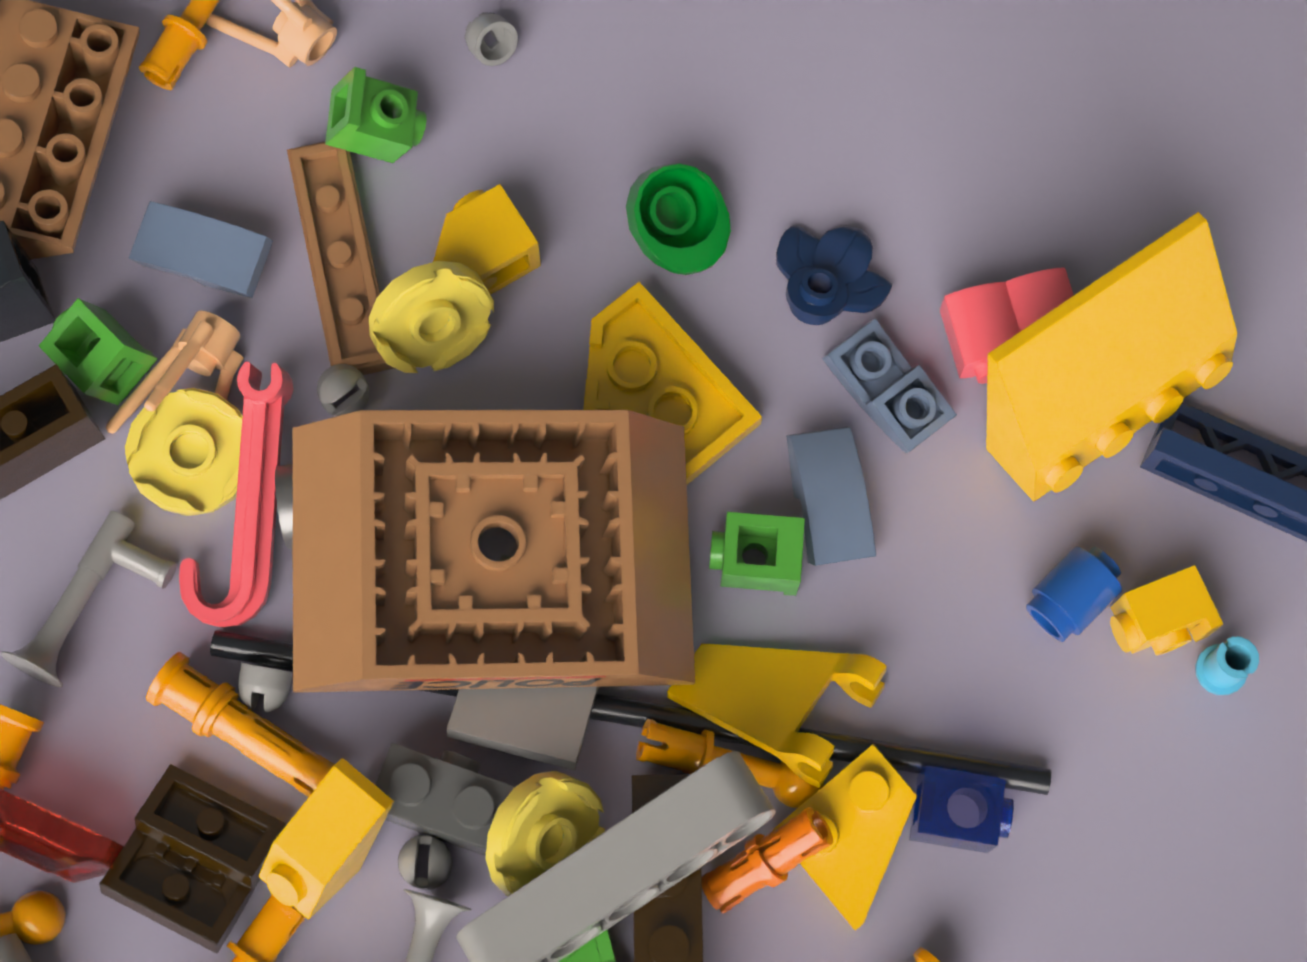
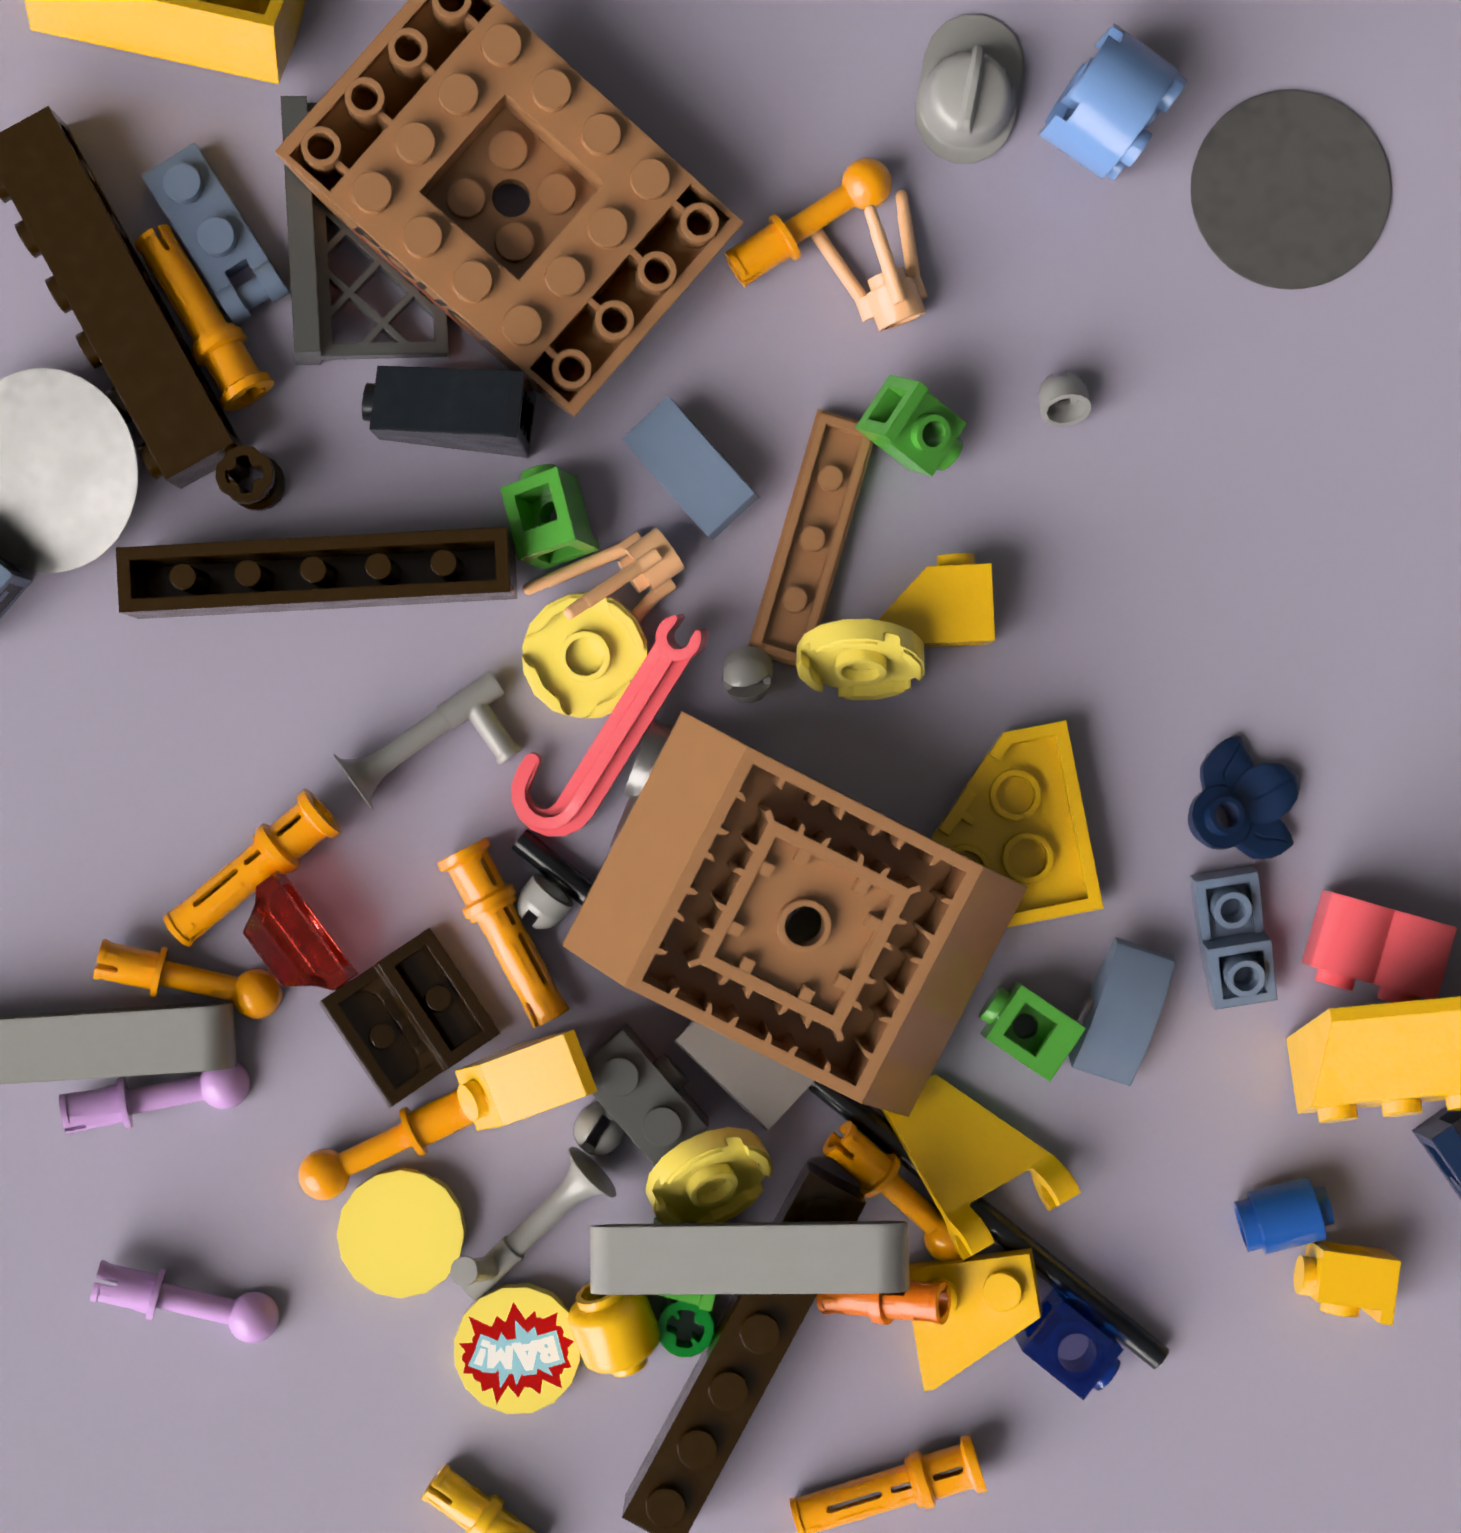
camera: 35 degrees right, 15 degrees up
green hat [625,164,731,275] -> none
medium azure pin [1195,637,1259,695] -> none

